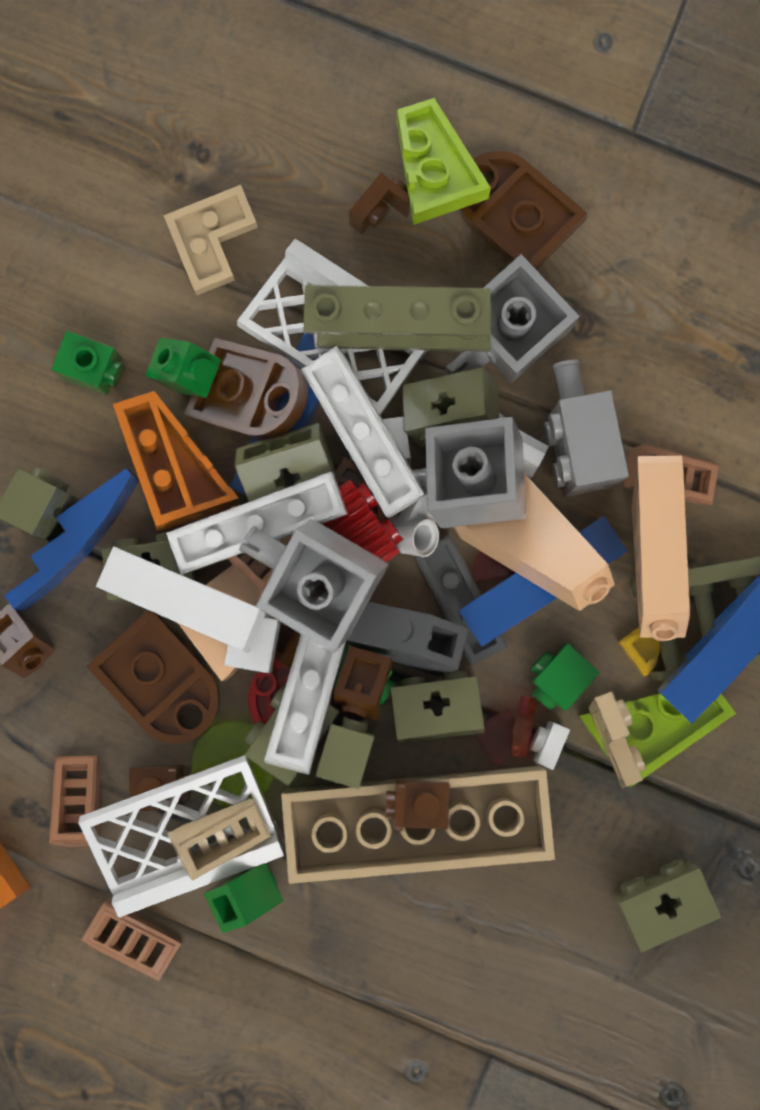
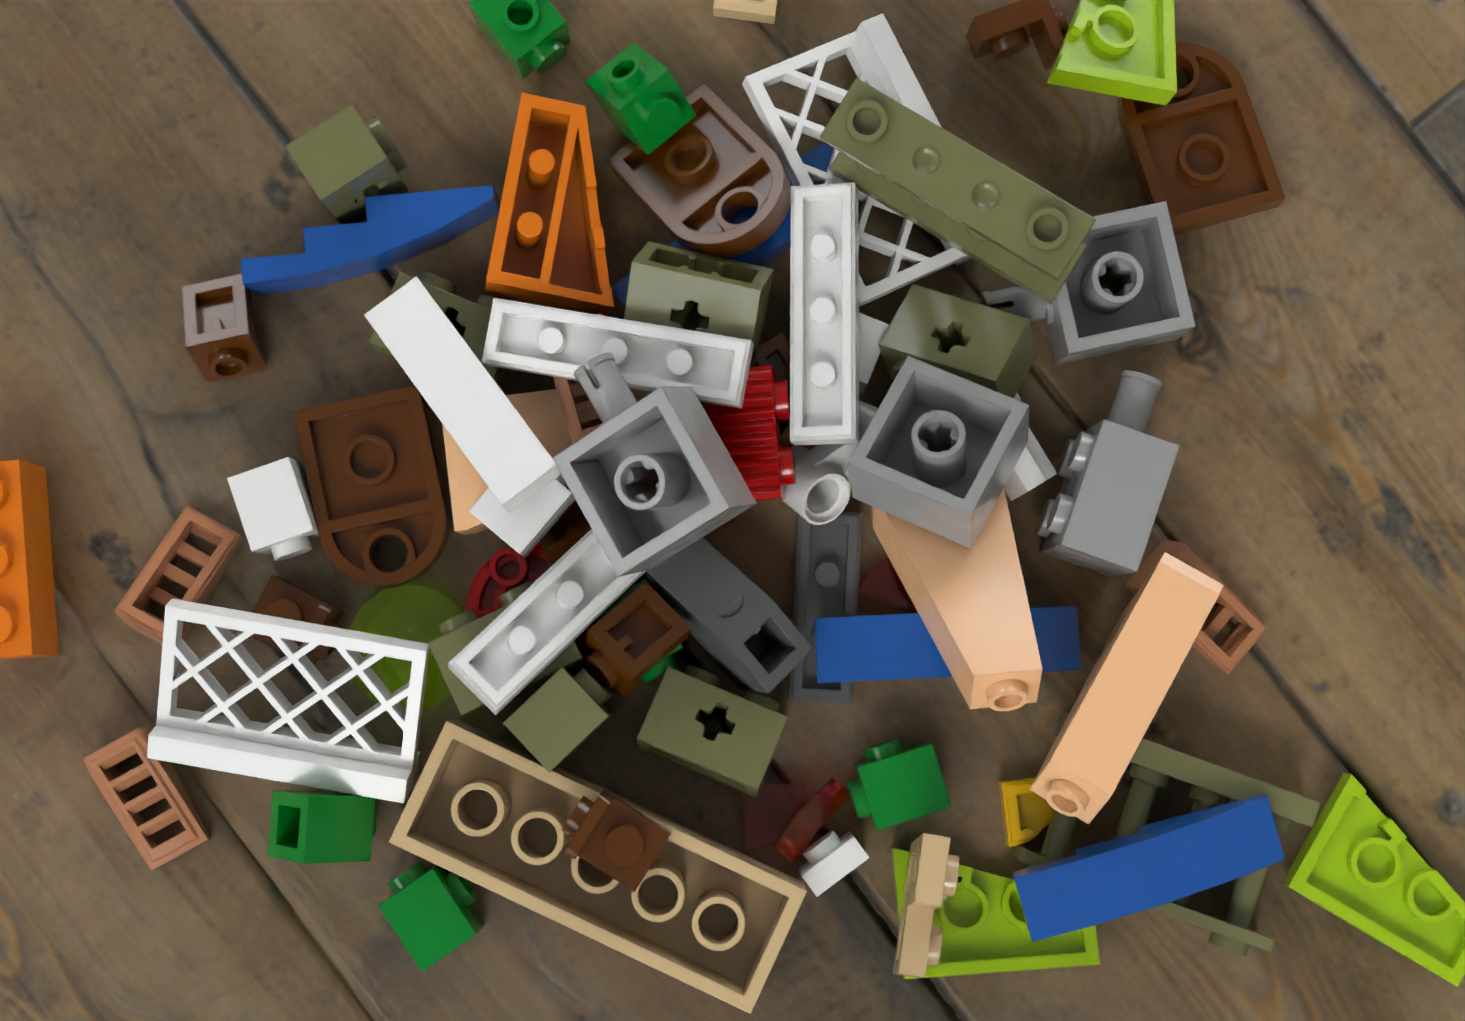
camera: 25 degrees right, 0 degrees up
tan slope [167,798,271,881] -> none
none -> white brick [227,457,319,561]
none -> green brick [378,861,484,972]

